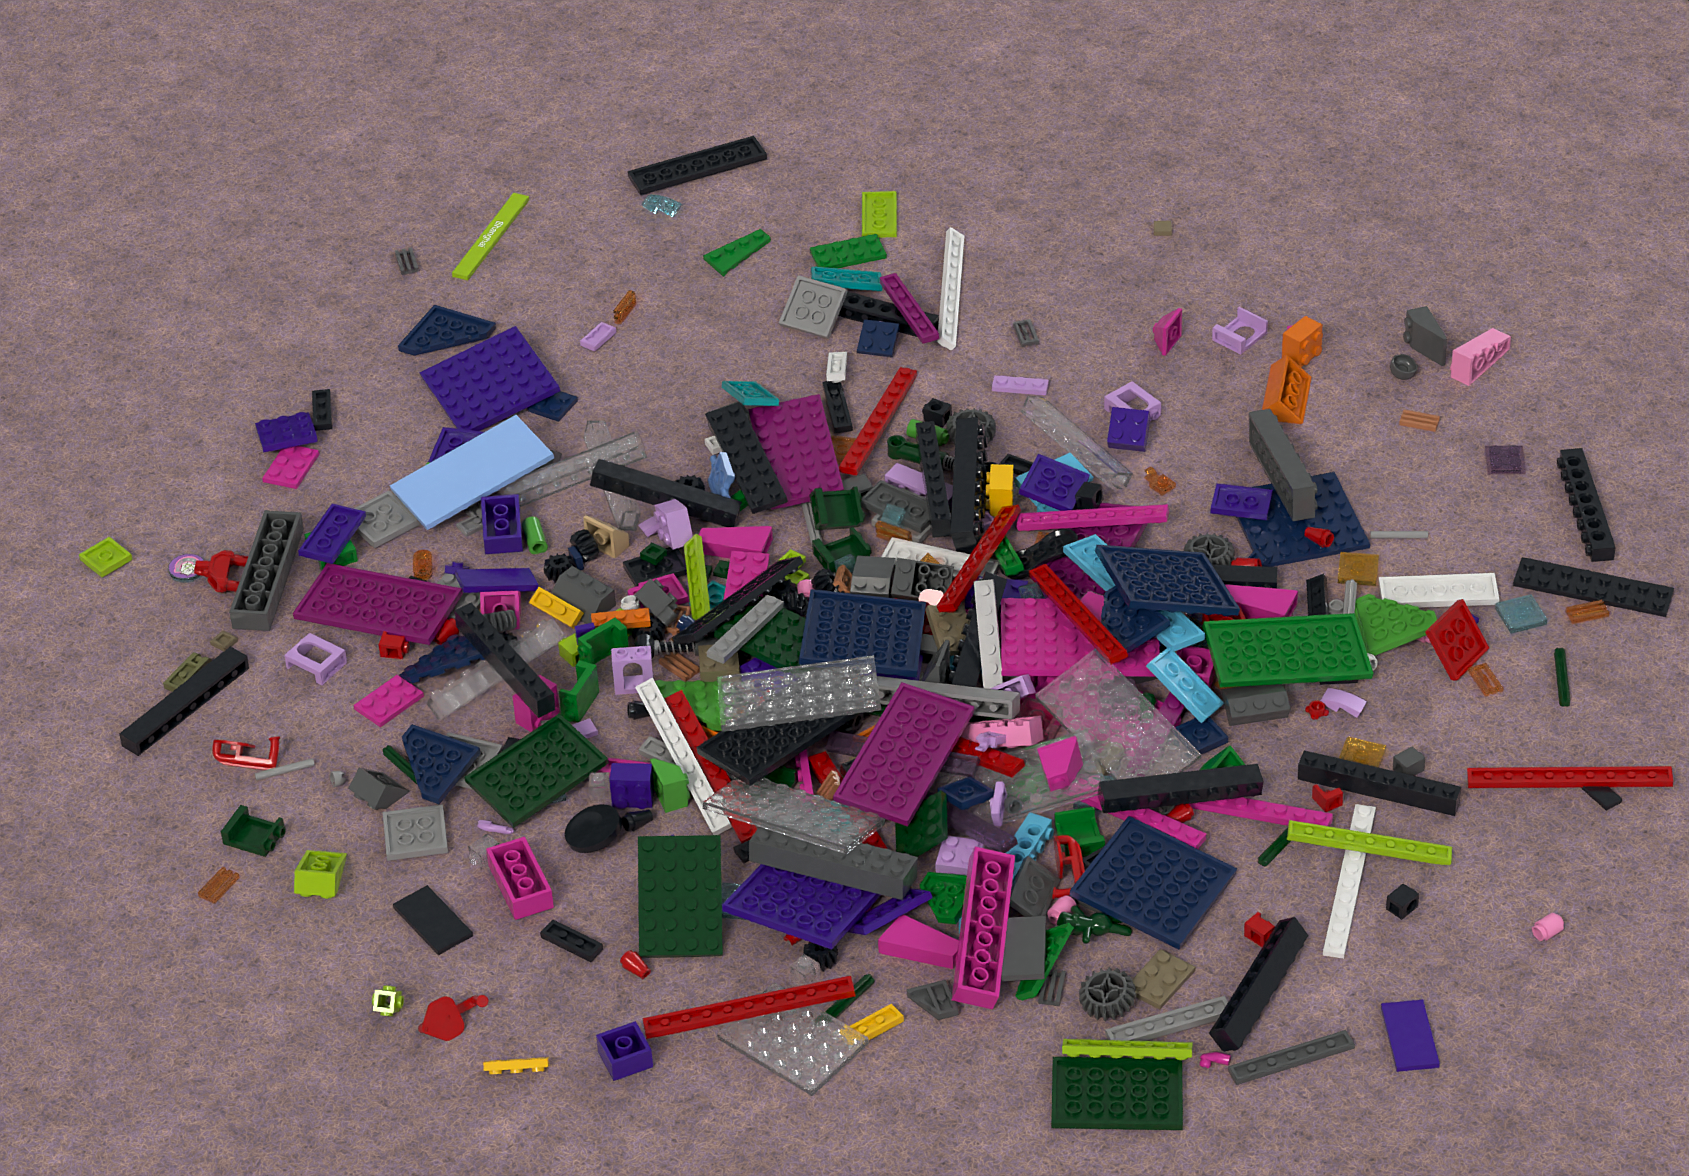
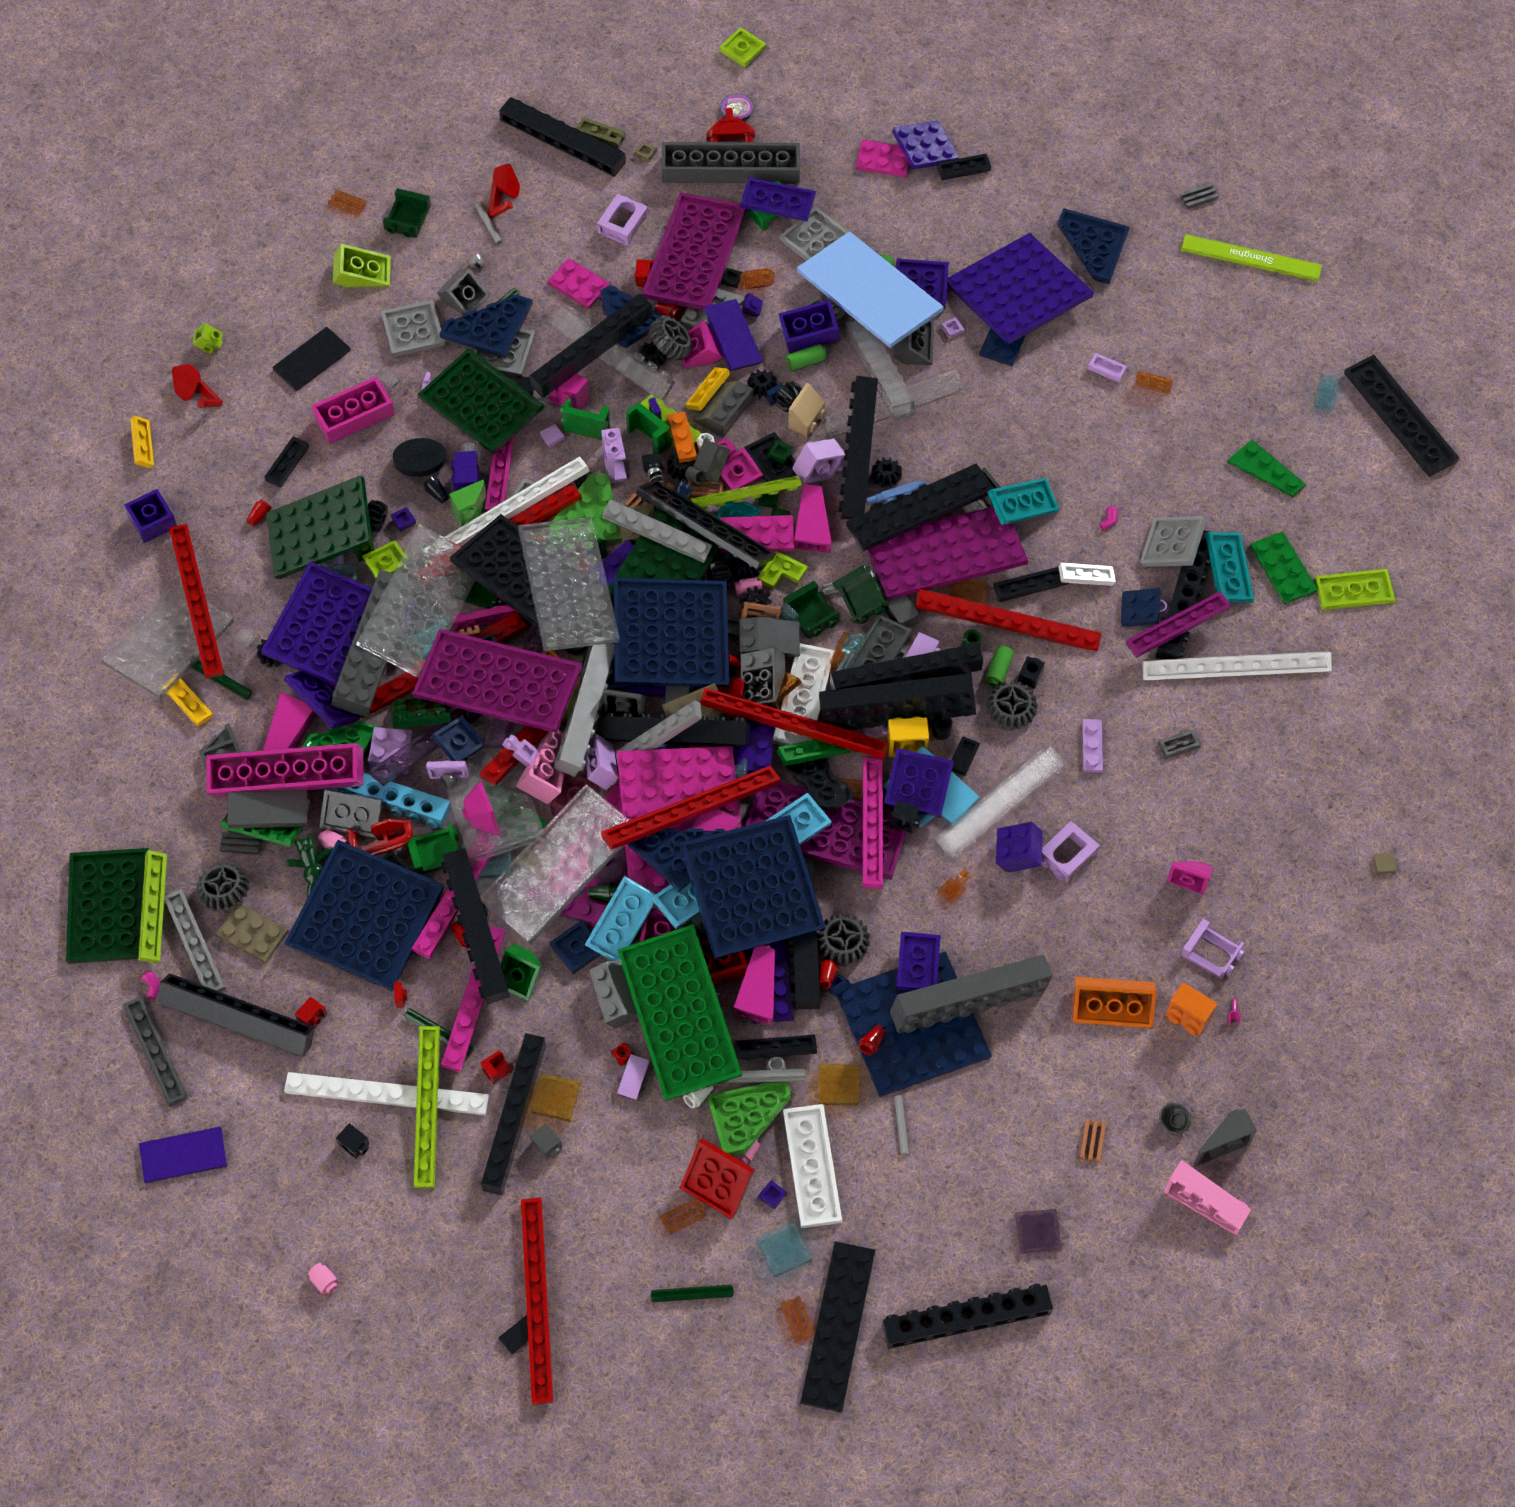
camera: 80 degrees right, 20 degrees up
none -> lime plate [362,540,412,579]
none -> red plate [394,982,408,1008]
none -> dark pink arm [1099,506,1118,531]

